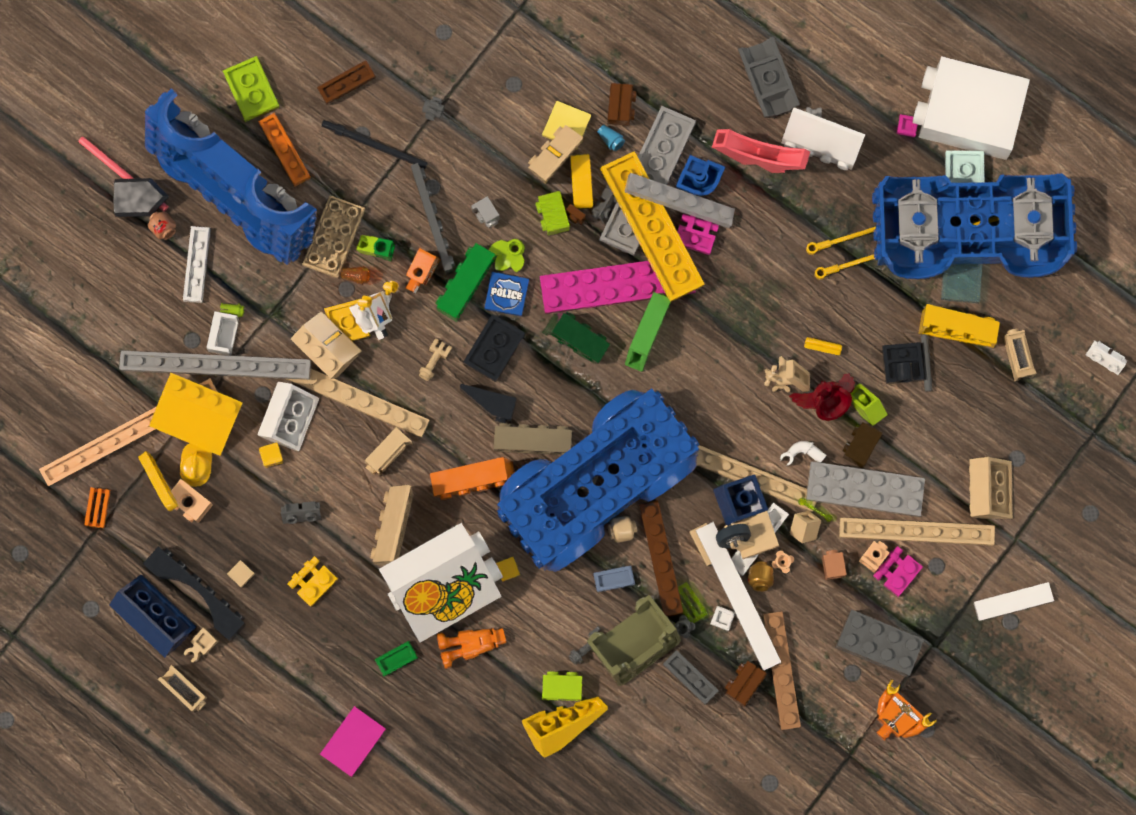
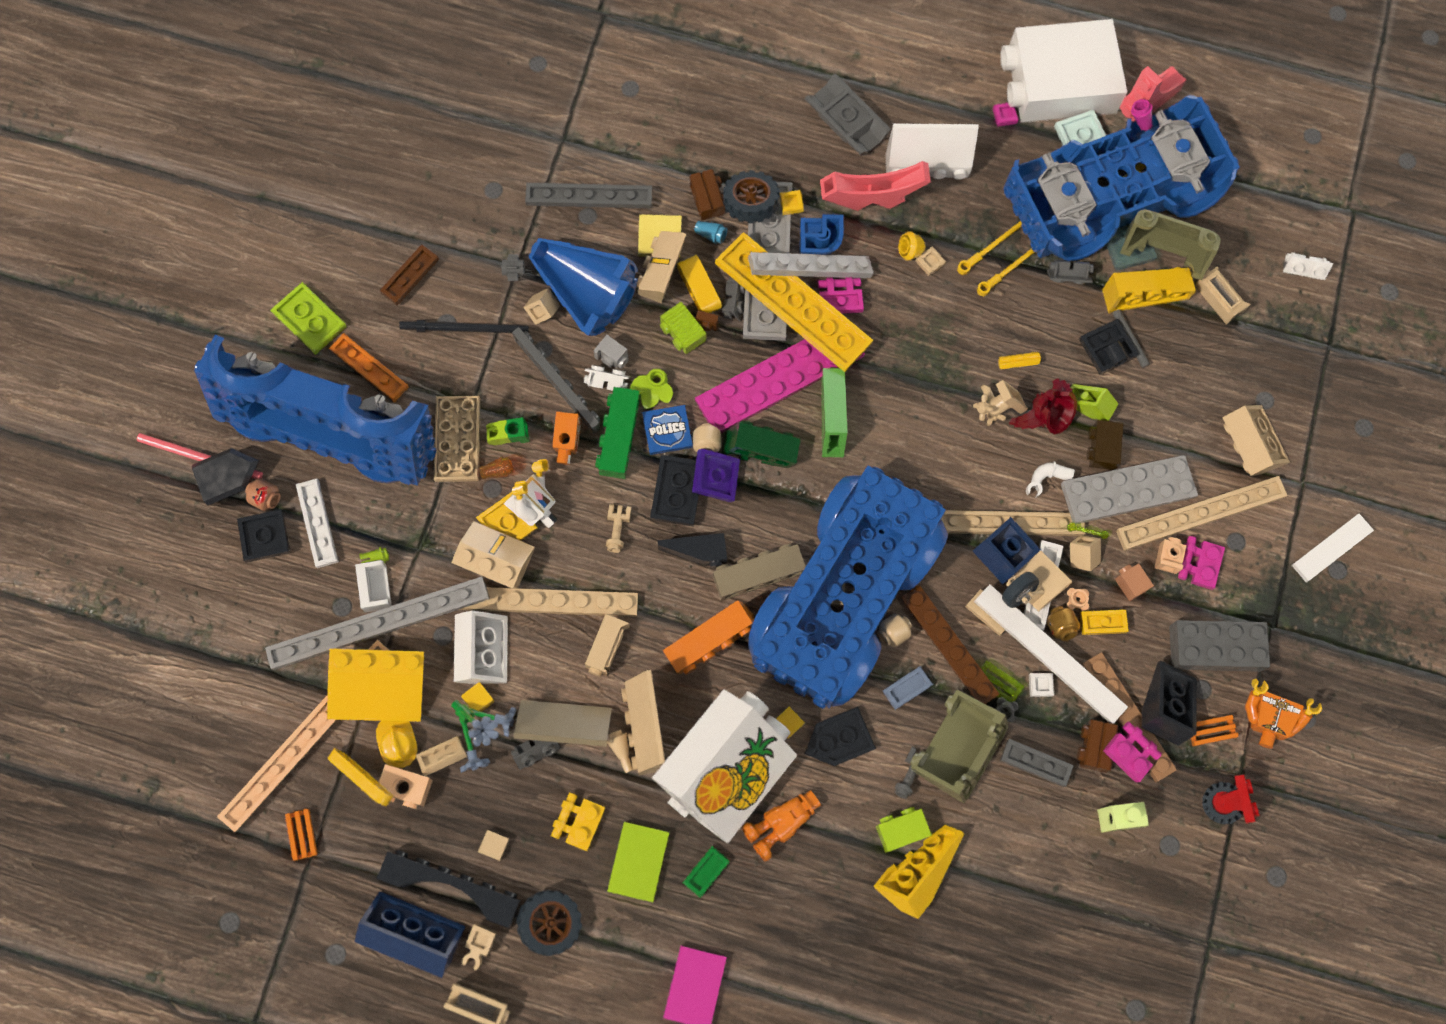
camera: 25 degrees left, 5 degrees down
none -> black plate [237,509,290,563]
none -> tan plate [416,736,467,776]
none -> sand blue plant [451,700,516,773]
none -> dark tan tile [514,700,612,747]
none -> black wheel [516,890,582,956]
none -> tan panel [524,288,560,325]
none -> dark grey plate [525,183,652,208]
none -> blue cone [529,238,638,336]
none -> white hinge [584,365,630,391]
none -> tan cone [607,730,633,773]
none -> lime tile [607,822,669,902]
none -> dark purple plate [692,449,740,502]
none -> tan head [693,423,721,452]
none -> black wheel [723,170,780,223]
none -> yellow tile [779,190,804,215]
none -> black tile [804,707,876,766]
none -> yellow cone [898,231,925,261]
none -> tan tile [916,246,946,276]
none -> dark grey hinge [1047,260,1093,284]
none -> yellow plate [1080,610,1129,635]
none -> yellowish green torso [1097,802,1148,833]
none -> dark pink plate [1103,722,1162,782]
none -> coral arch [1119,66,1186,122]
none -> olive windscreen [1120,210,1220,280]
none -> dark pink cone [1131,99,1152,130]
none -> black slope [1141,660,1197,746]
none -> orange tile [1190,715,1239,746]
none -> plate [1202,775,1259,824]

